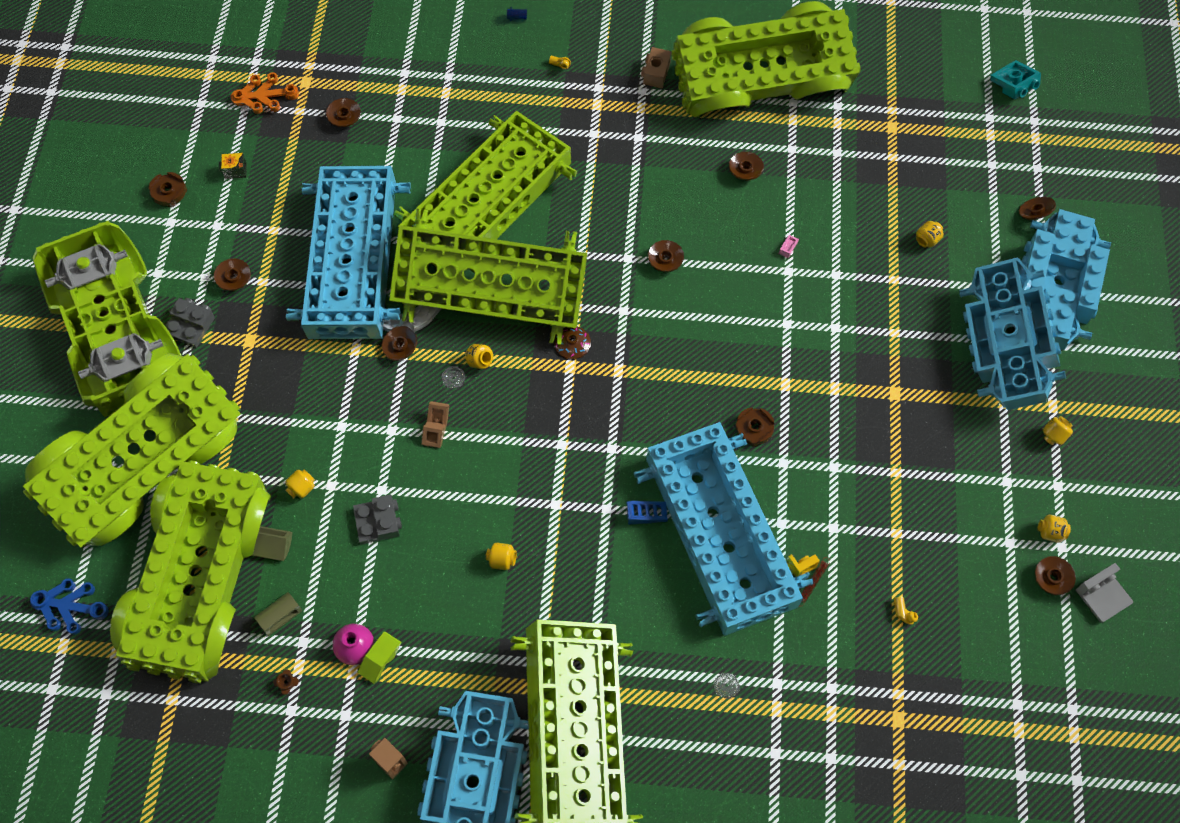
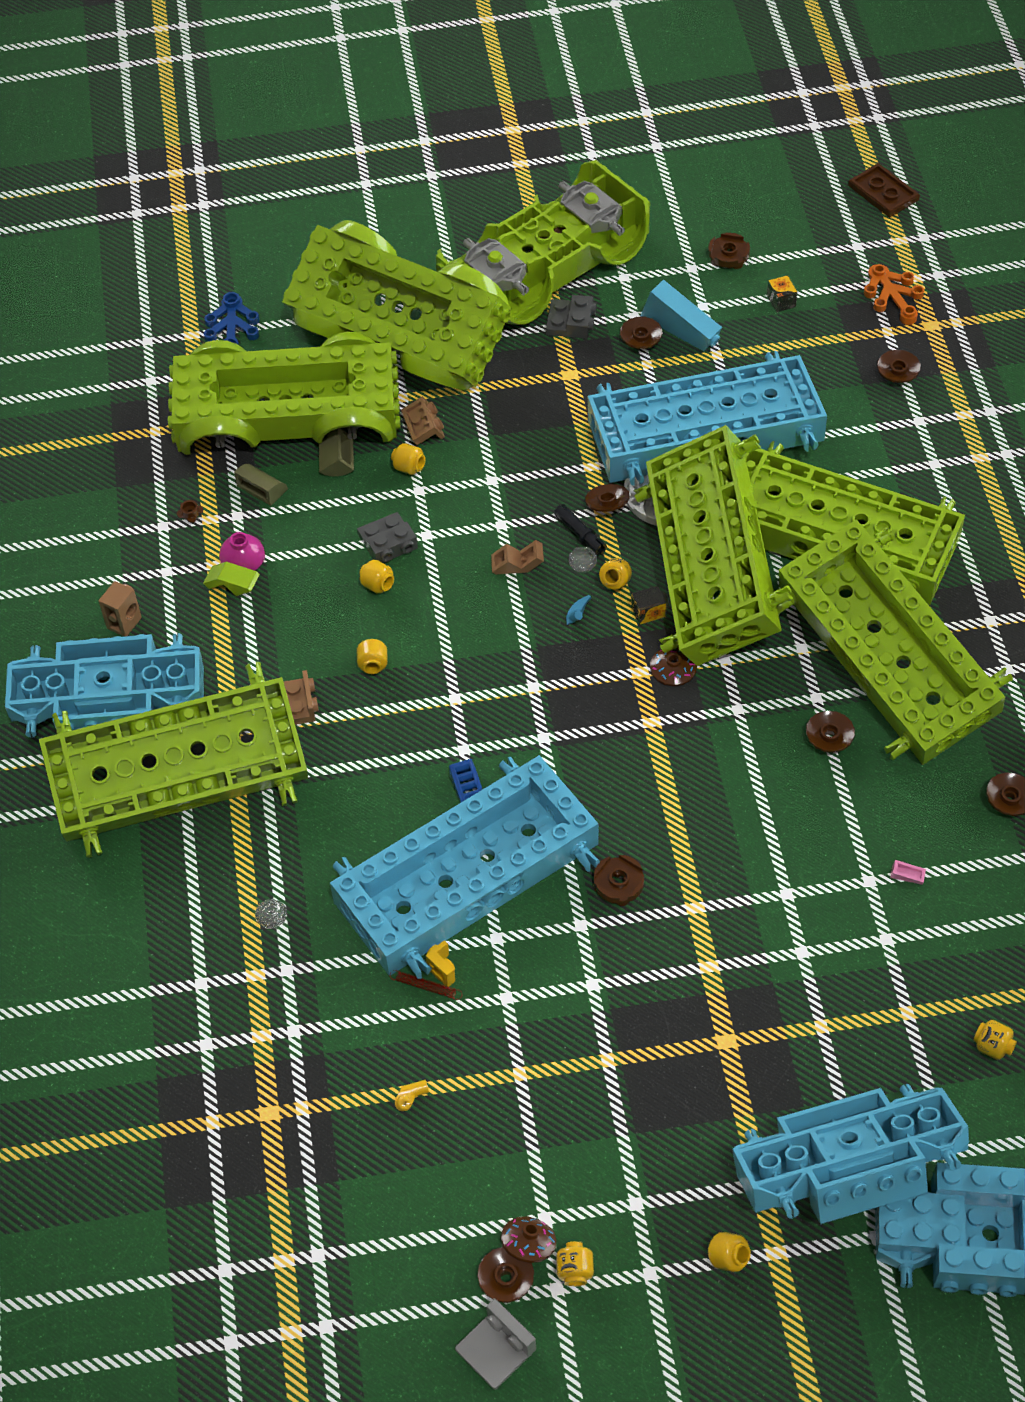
camera: 80 degrees right, 10 degrees down
none -> medium nougat bracket [284,670,319,725]
none -> yellow head [360,560,394,594]
none -> medium nougat bracket [401,396,445,445]
none -> reddish brown dish [501,1216,557,1263]
none -> black pin [554,504,607,556]
none -> dark azure bar [566,595,591,625]
none -> clear smoke brick [631,586,669,625]
none -> medium azure slope [640,280,722,351]
none -> lime piece [777,519,1013,765]
none -> reddish brown tile [848,163,920,218]

